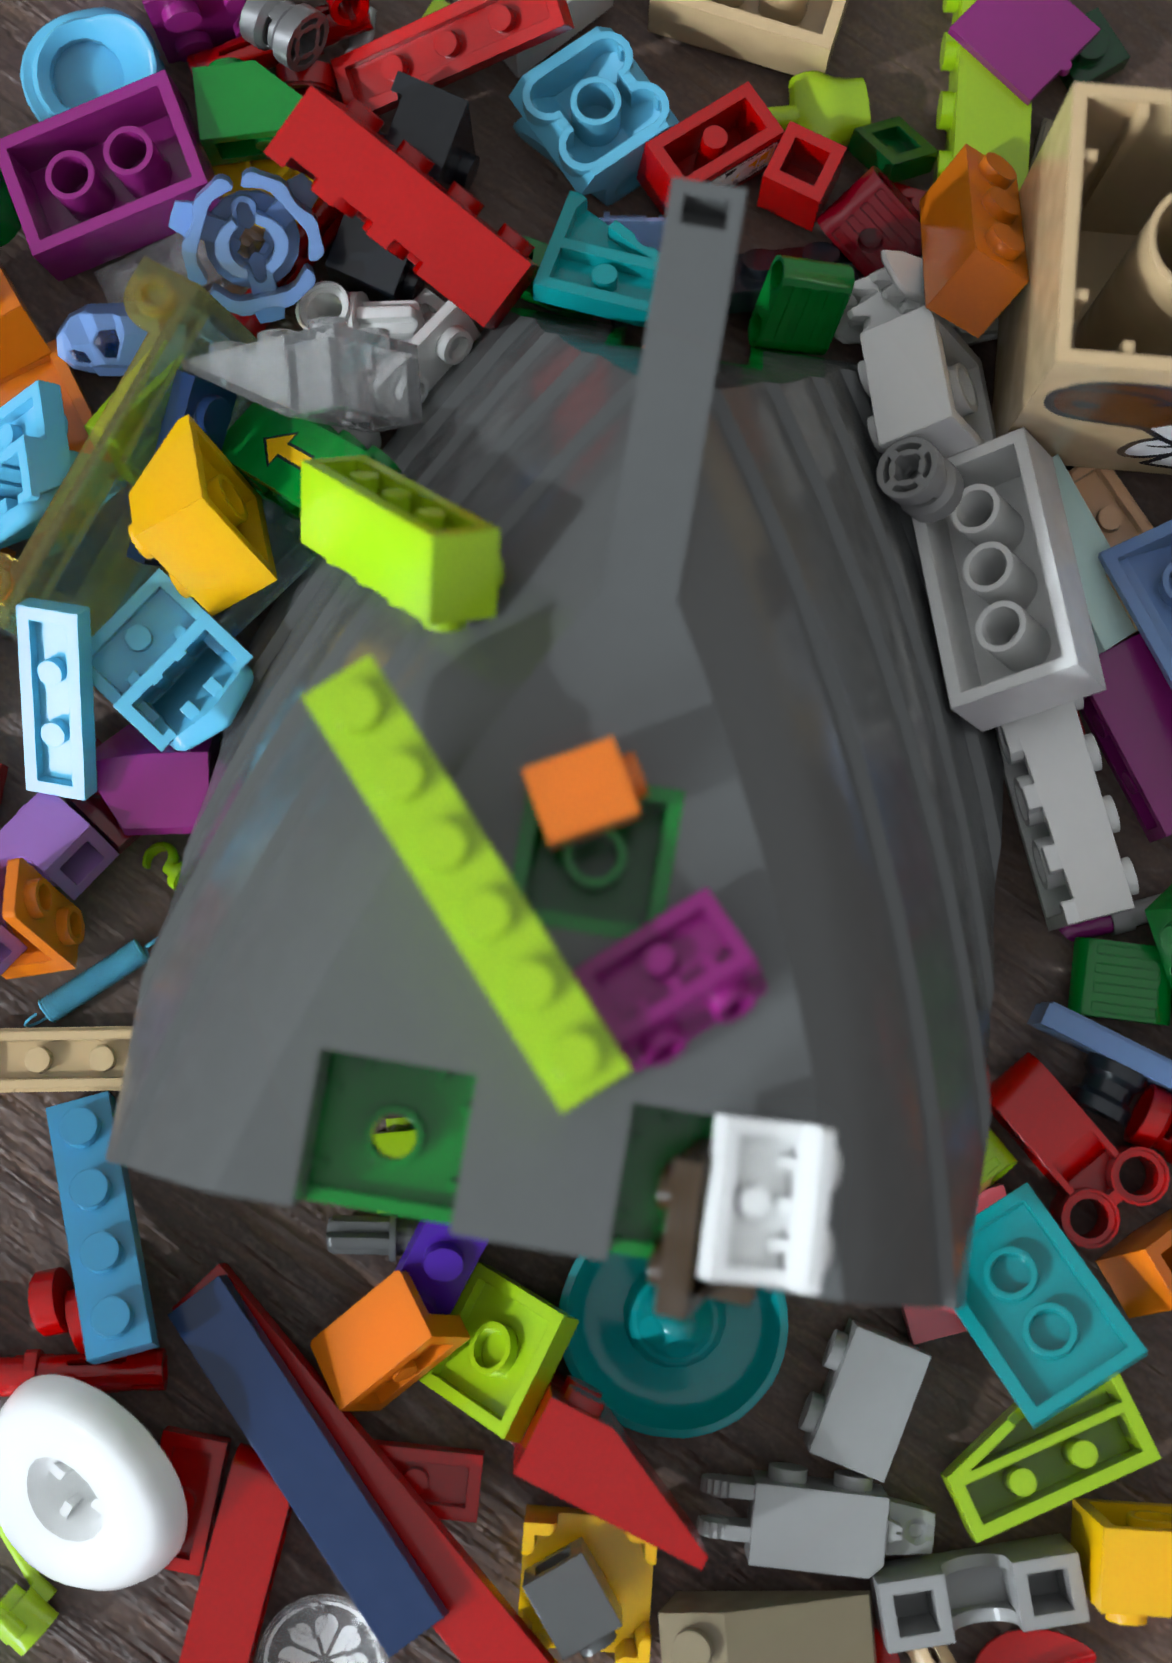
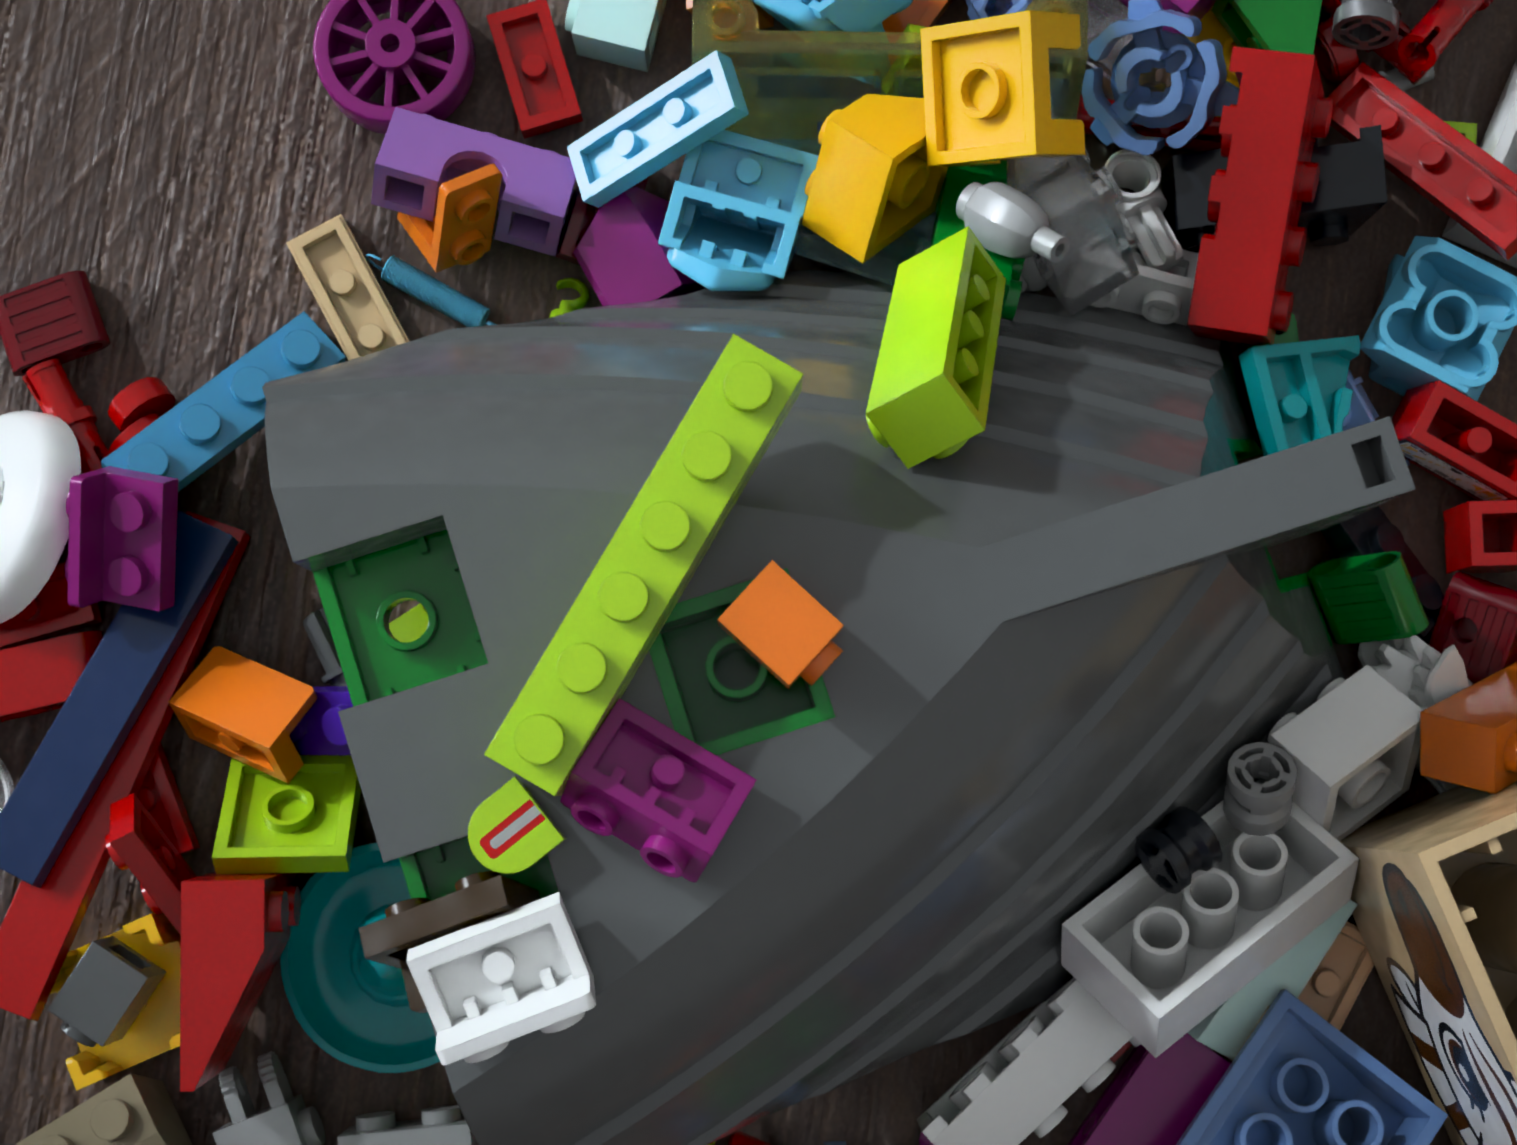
camera: 60 degrees right, 0 degrees up
none -> magenta bracket [65,466,178,612]
none -> red plate [105,793,197,934]
none -> lime tile [468,776,567,874]
none -> yellow panel [920,10,1085,166]
none -> light grey plant [956,182,1070,263]
none -> black wheel [1135,806,1222,894]

